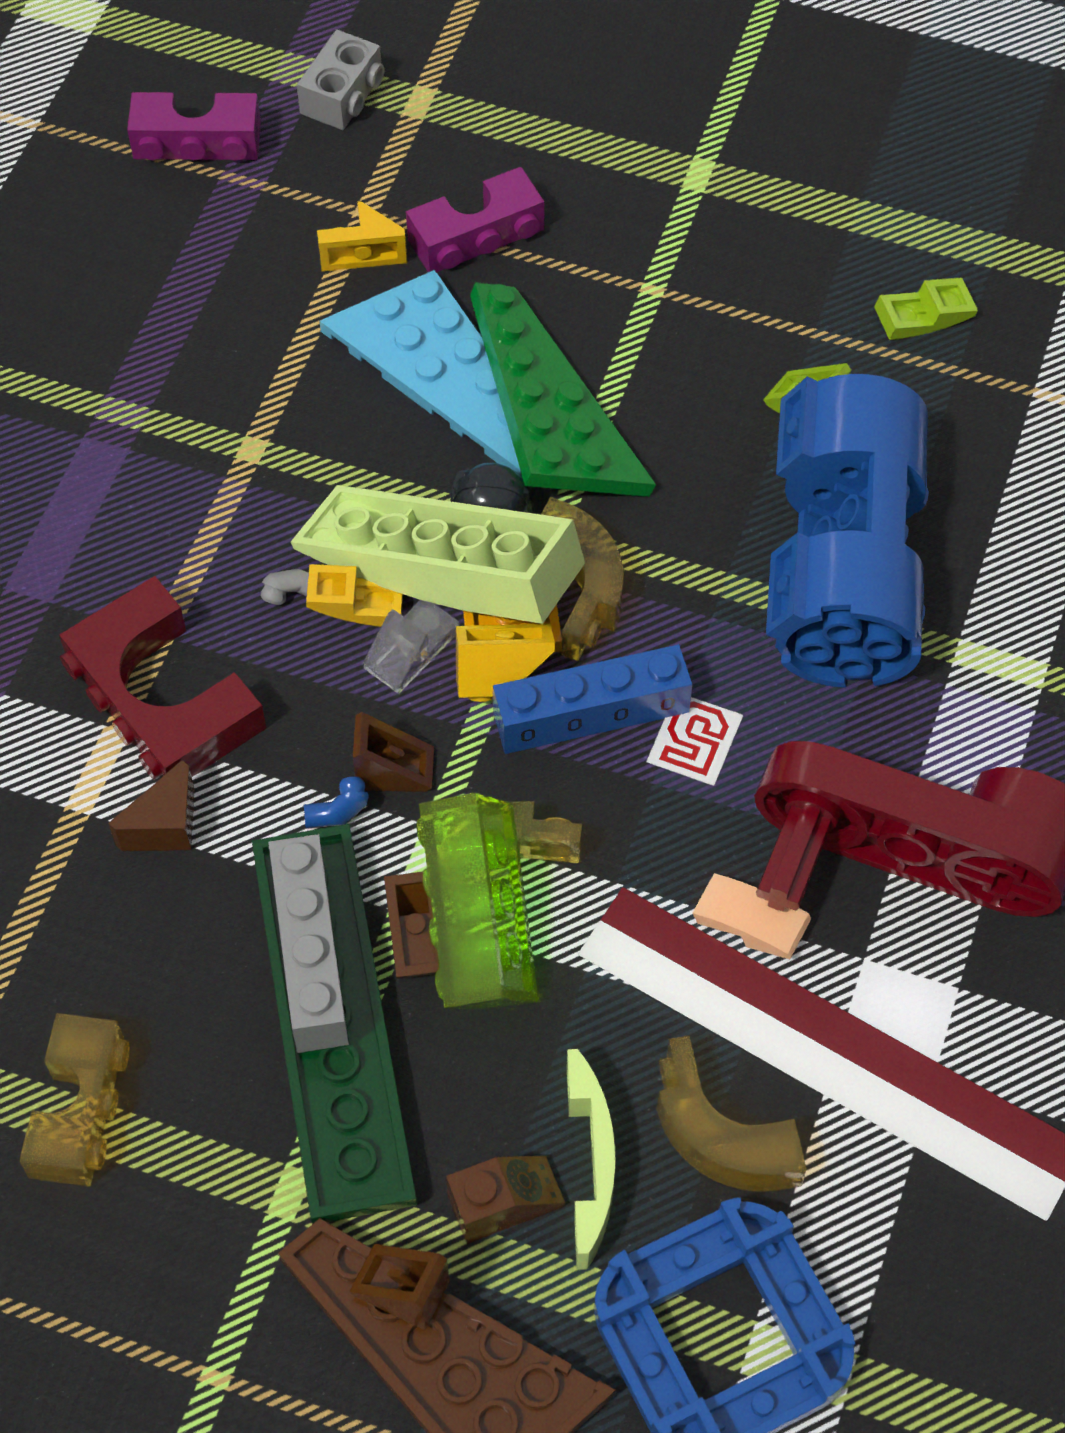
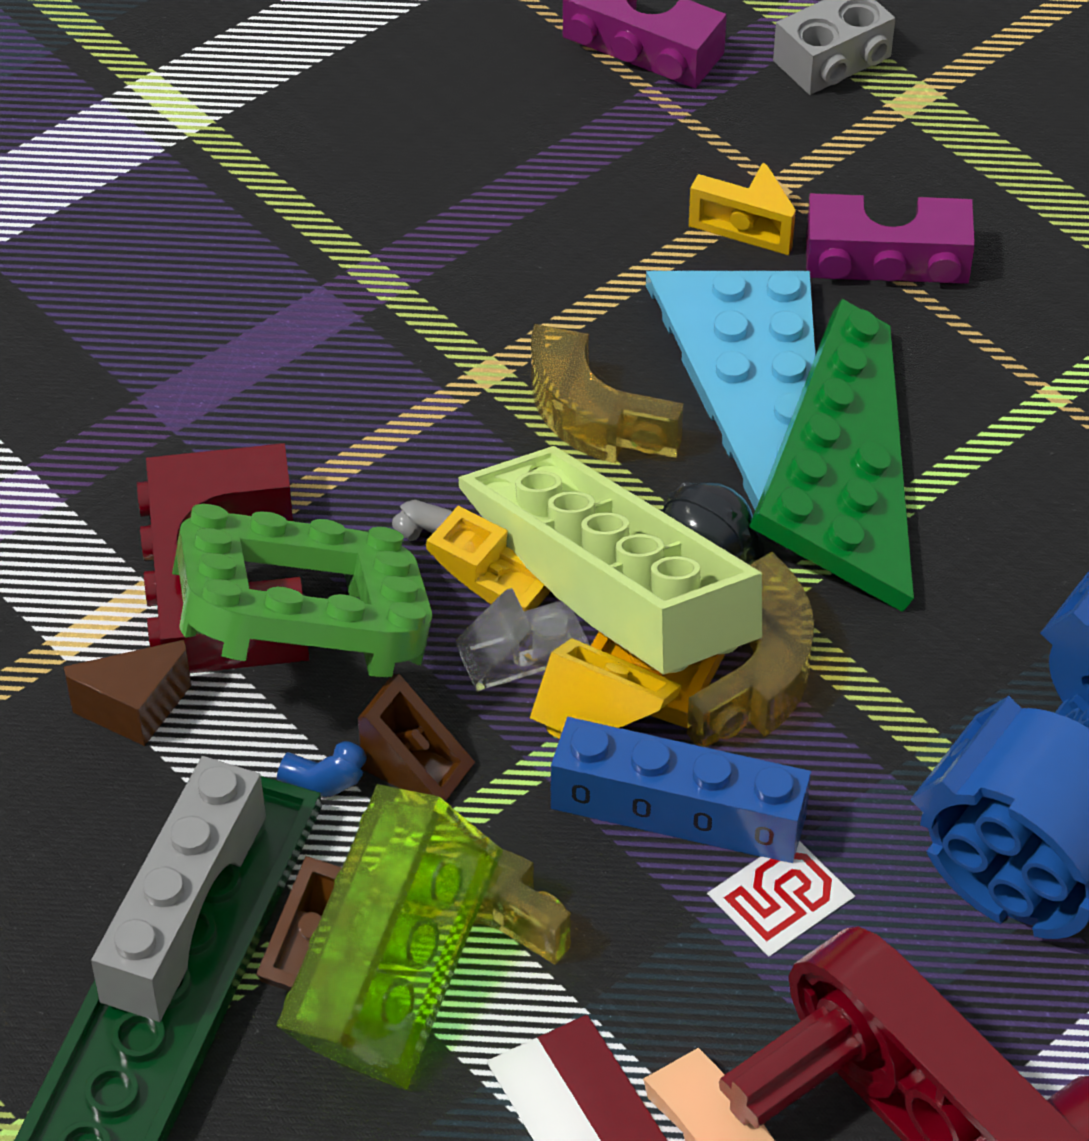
camera: 30 degrees right, 10 degrees down
none -> bright green plate [172,504,432,677]
none -> clear yellow arch [531,324,683,464]

